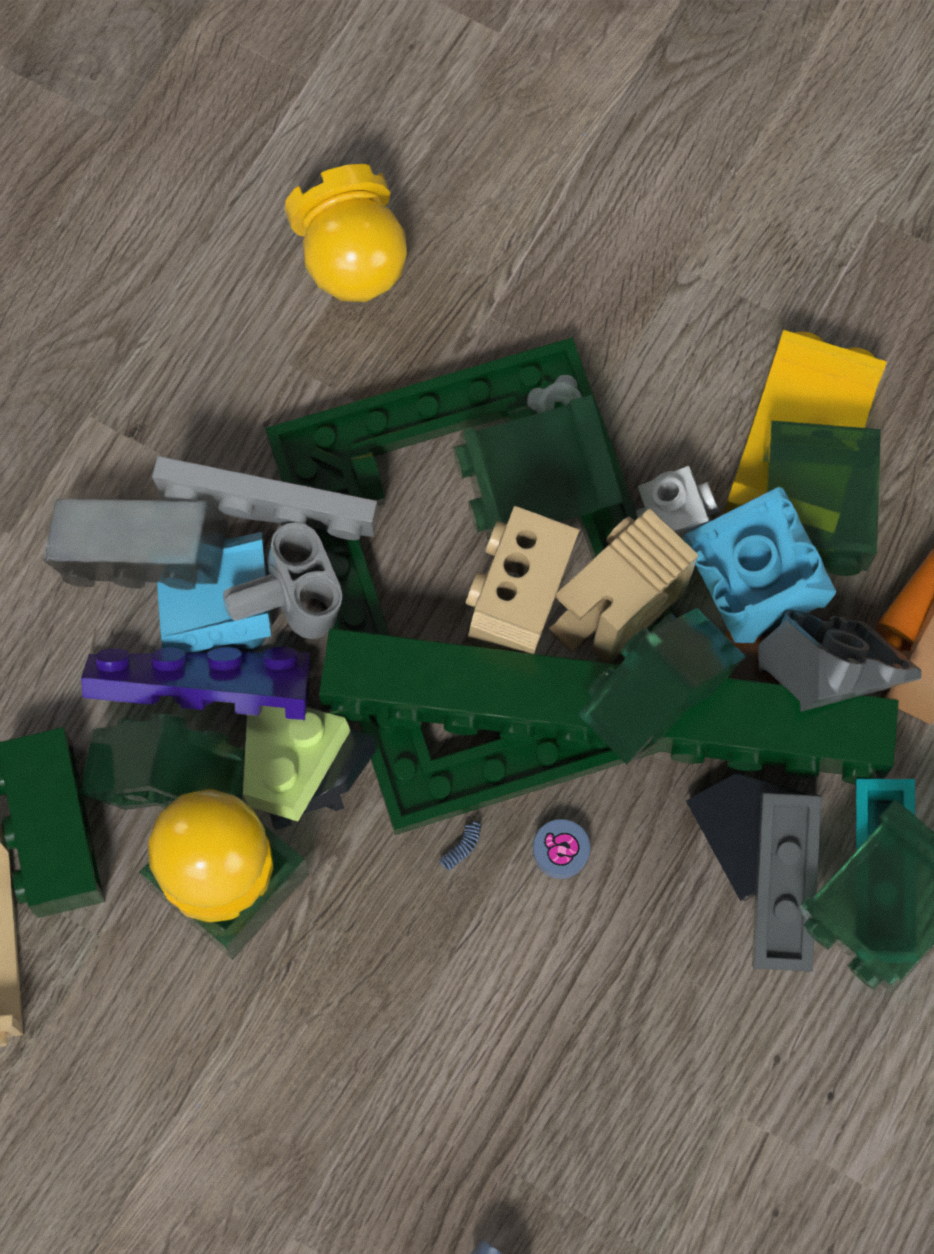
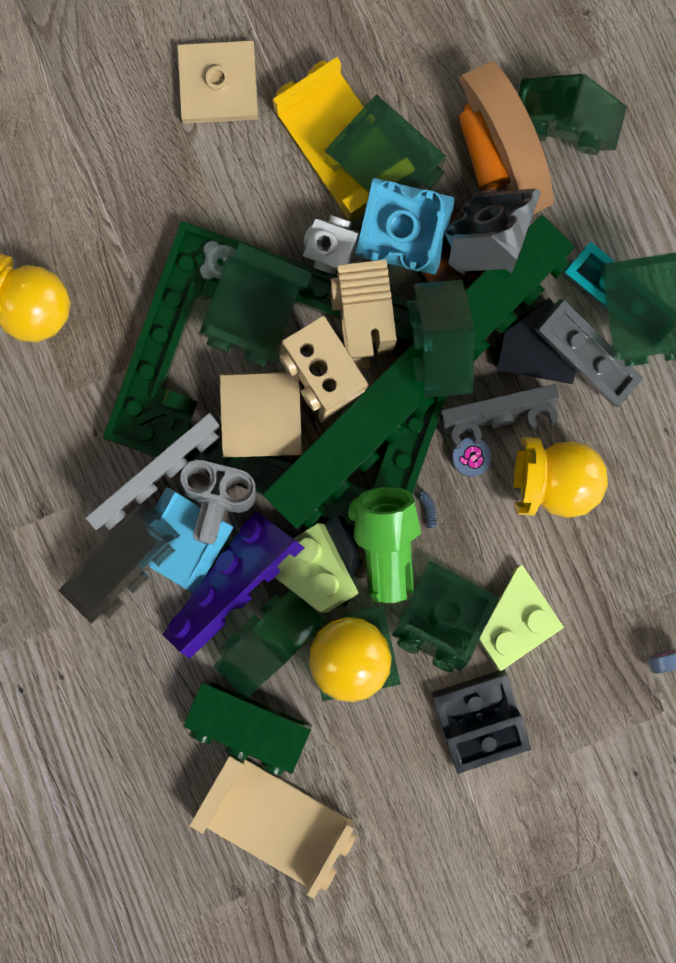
camera: 55 degrees left, 15 degrees up
none -> tan plate [178,41,259,124]
none -> tan slope [220,371,302,457]
none -> bright green piece [348,487,421,603]
none -> clear green plate [391,561,499,672]
none -> black slope [431,669,531,774]
none -> dark grey plate [440,384,559,449]
none -> yellowish green wing [476,565,564,671]
none -> yellow tile [513,437,608,518]

